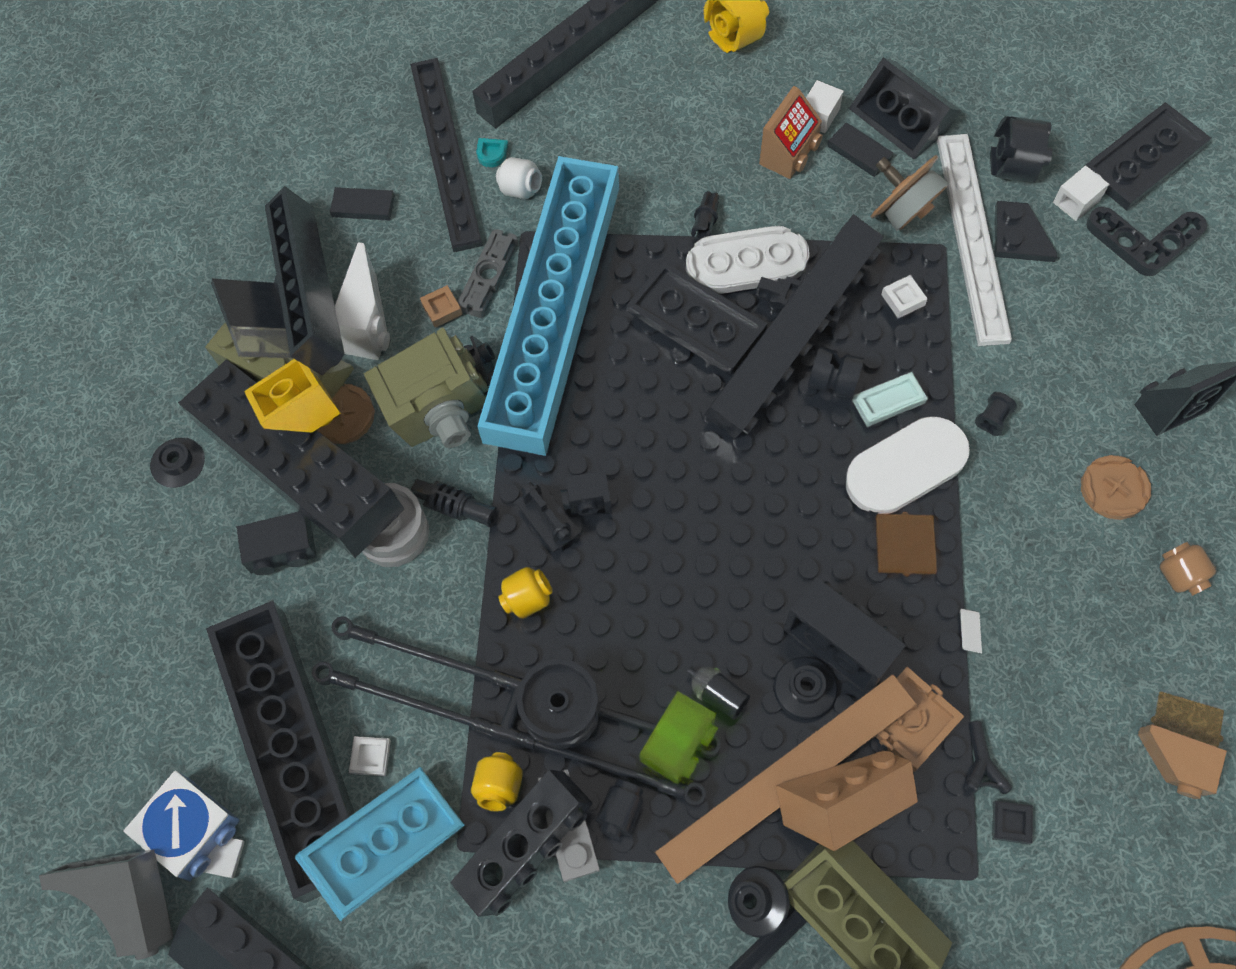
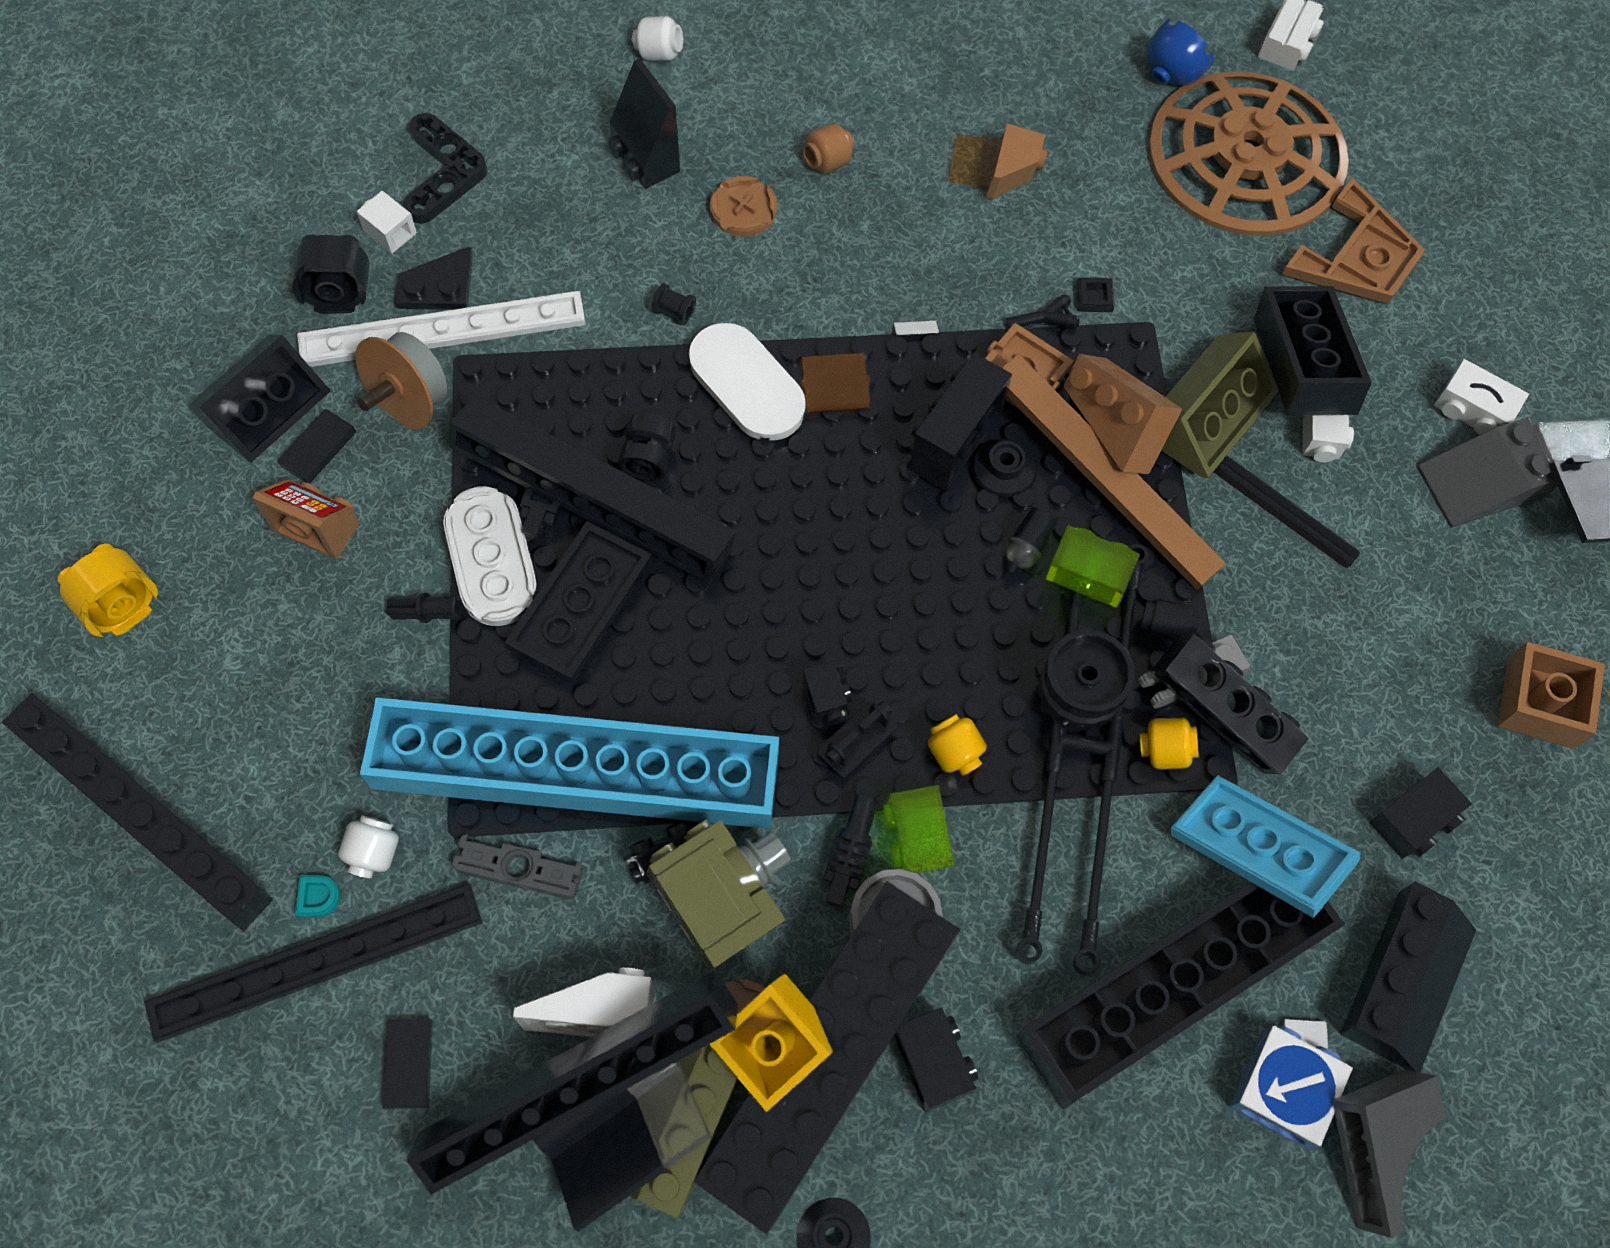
camera: 105 degrees left, 0 degrees up
white tile [349,736,391,776] -> none
medium nougat plate [420,285,463,328] -> none
black piece [728,866,790,938] -> none
white brick [806,80,843,133] -> none
light aqua tile [852,372,927,427] -> none
white plate [881,275,927,318] -> none
black plate [1084,102,1212,211] -> none
none -> clear neon green brick [882,785,955,873]

